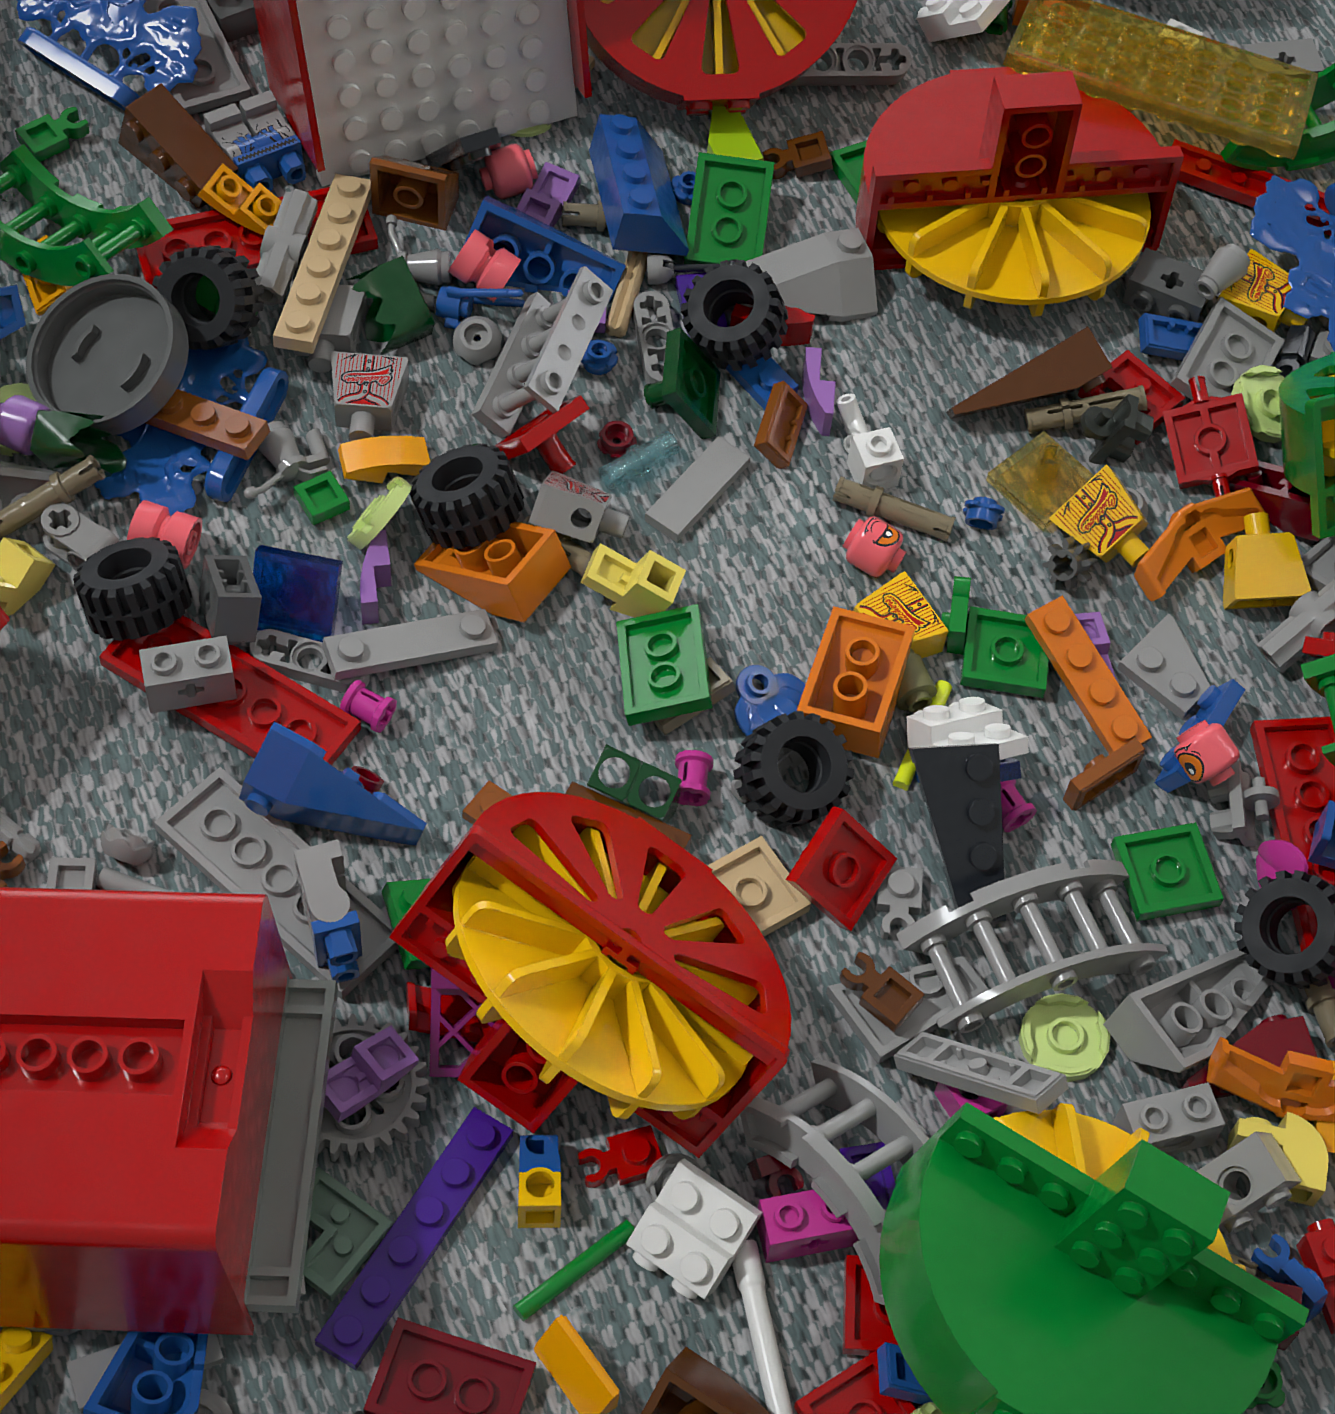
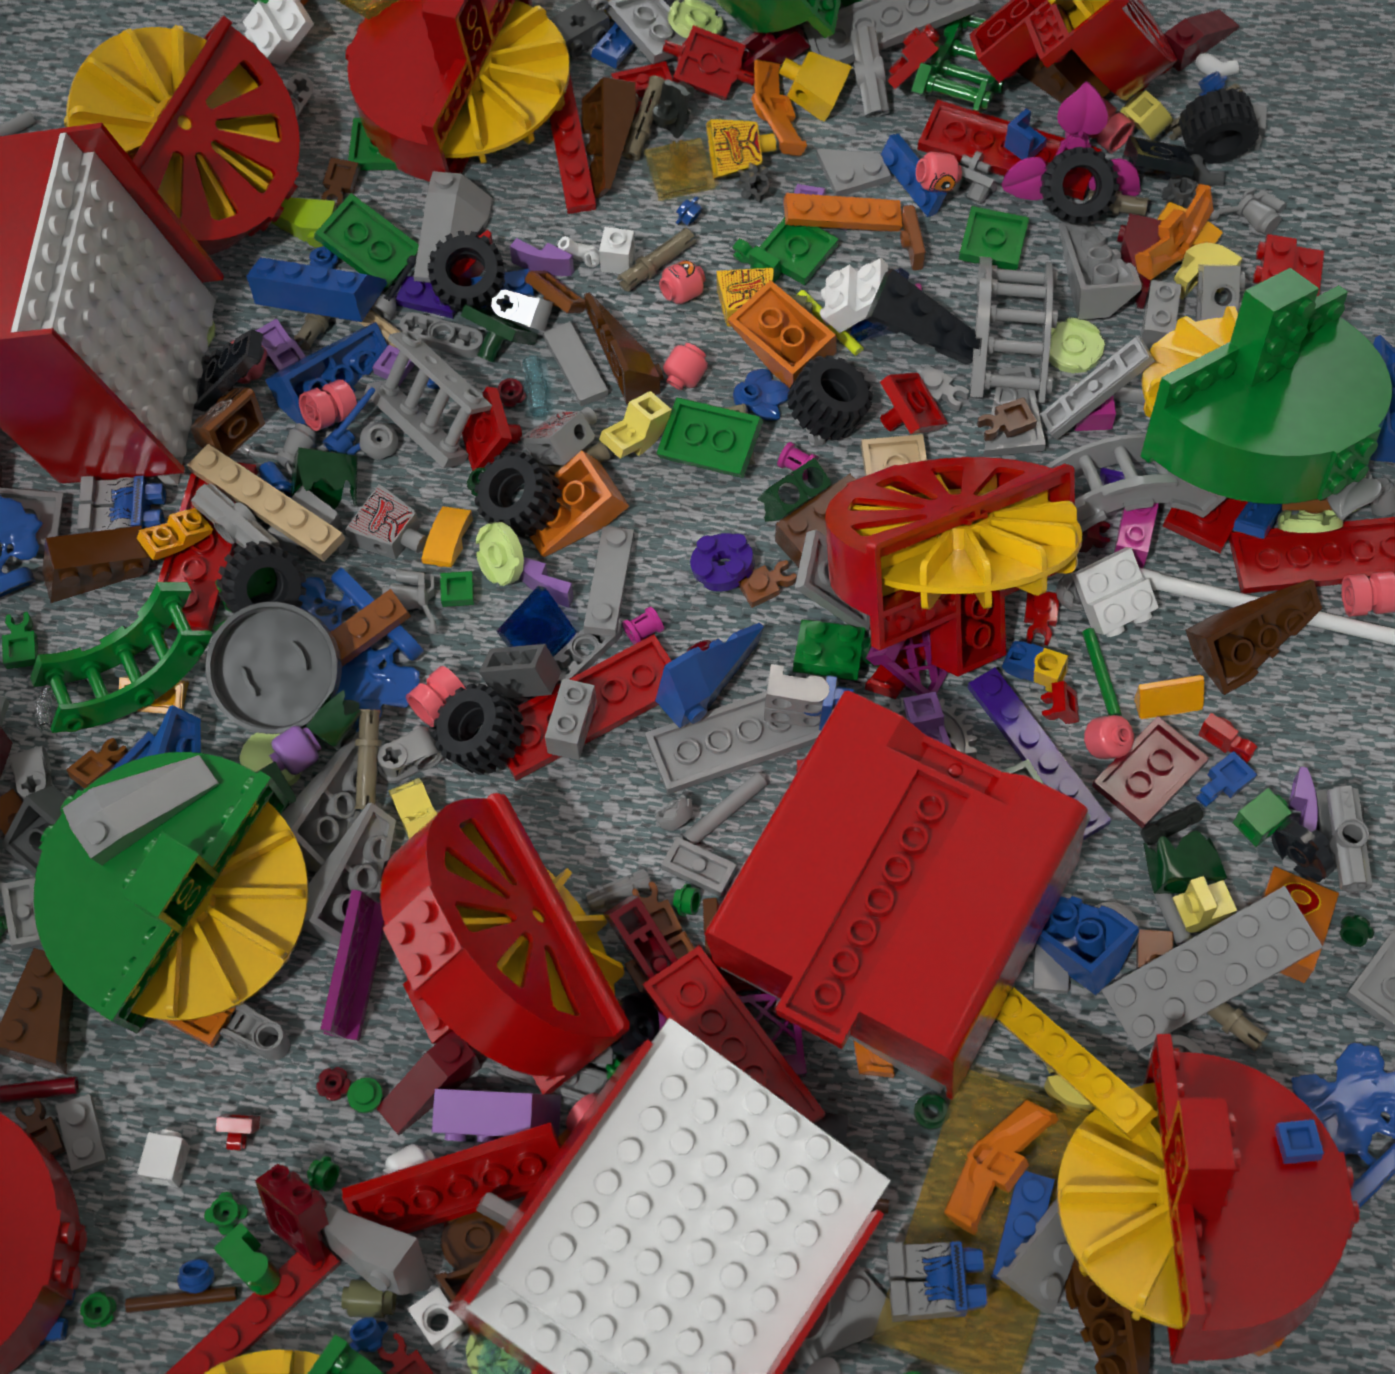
camera: 55 degrees left, 5 degrees up
none -> blue cone [259,462,292,498]
none -> piece [492,290,553,331]
none -> red plate [549,74,596,214]
none -> reddish brown wedge [584,292,664,405]
none -> coral head [663,343,708,390]
none -> dark purple plate [690,533,755,591]
none -> red tile [1041,680,1079,724]
none -> coral head [1084,715,1134,759]

